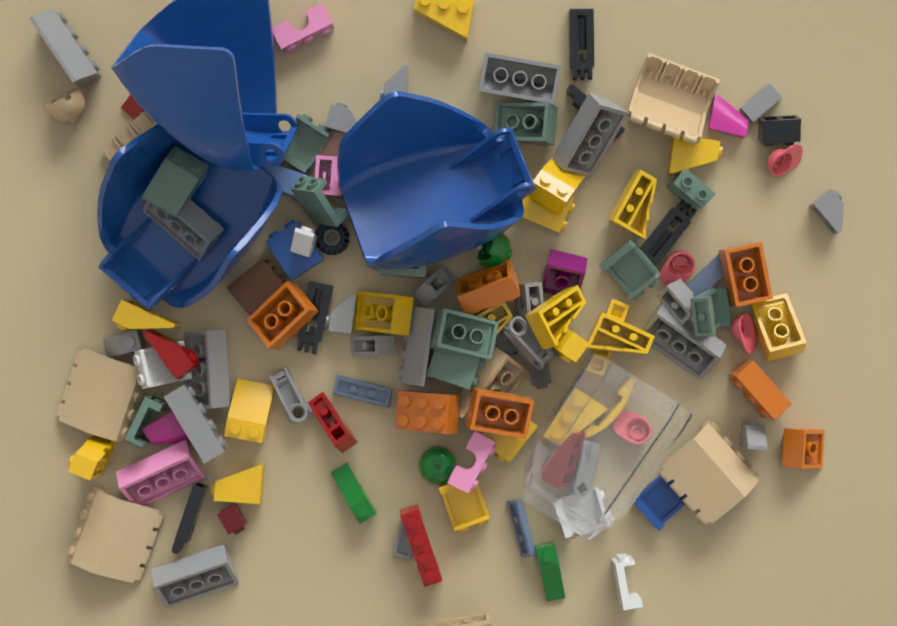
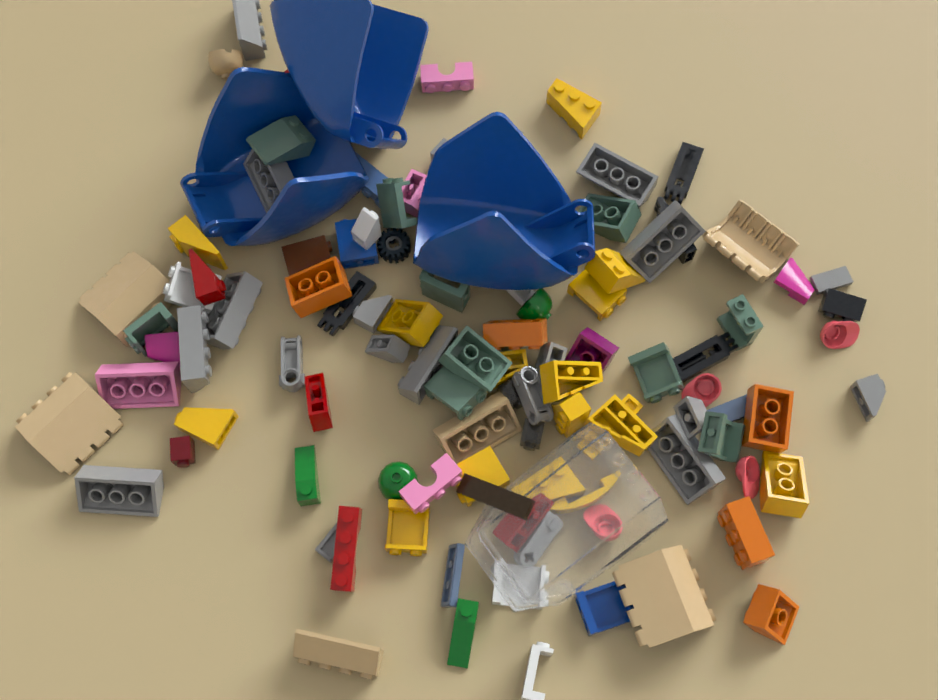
camera: 25 degrees right, 20 degrees down
yellow wedge [68,435,116,481] -> none
light grey slope [104,330,146,358] -> none
black hinge [172,482,209,554] -> none
yellow slope [224,378,275,443] -> none
sand green panel [284,114,331,175] -> none
sand blue tile [332,375,393,408] -> none
orange brick [395,390,460,434] -> none
light grey slope [413,264,457,308] -> none
orange brick [465,387,534,439] -> none
yellow wedge [607,170,657,239] -> none
yellow slope [667,136,723,175] -> none
light grey slope [740,420,767,451] -> none
none -> dark brown tile [456,473,535,521]

